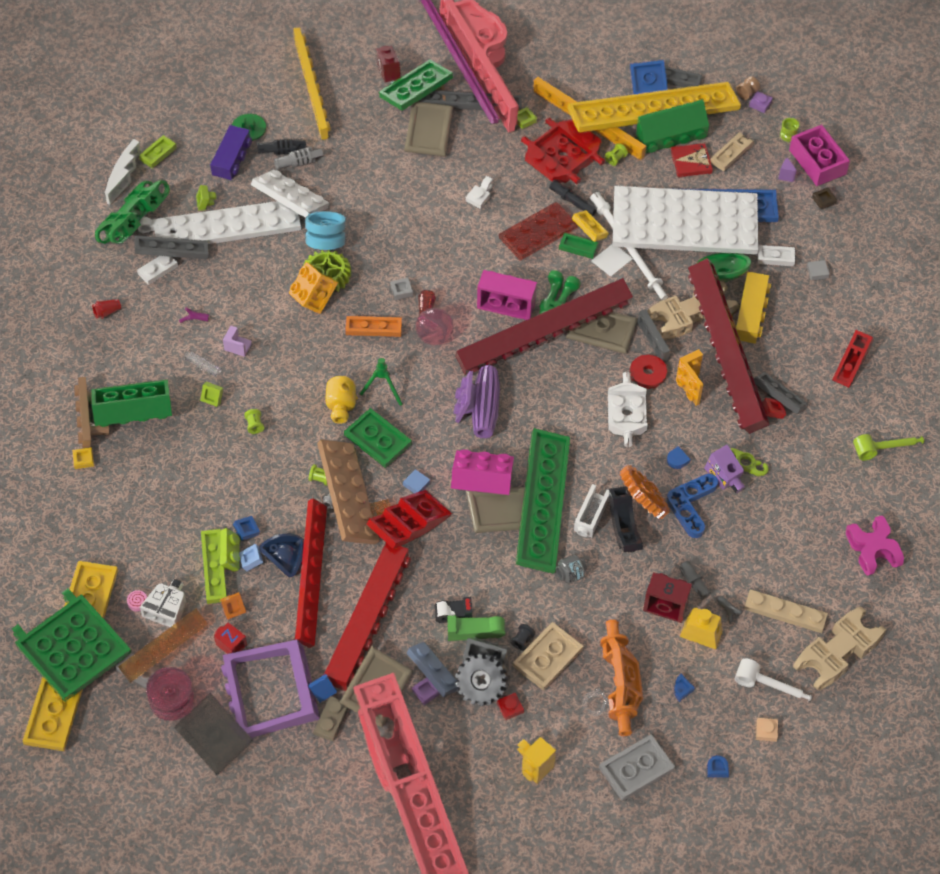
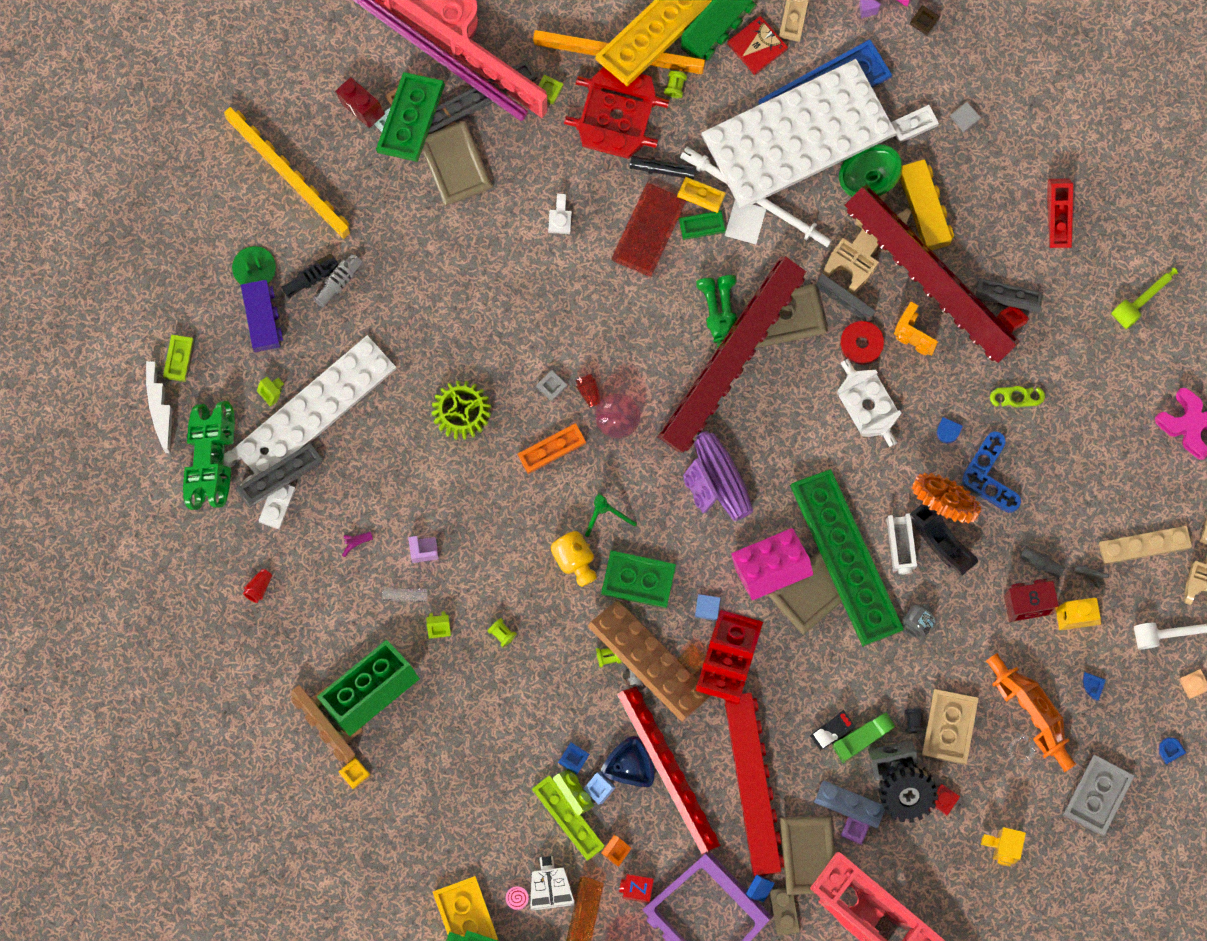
camera: 30 degrees left, 20 degrees up
white plate [251,170,329,218] -> none
light orange bracket [289,262,338,314] -> none
medium azure wheel [306,211,345,250] -> none
dark pink brick [477,270,537,320] -> none
medium lavender torso [704,445,745,493] -> none

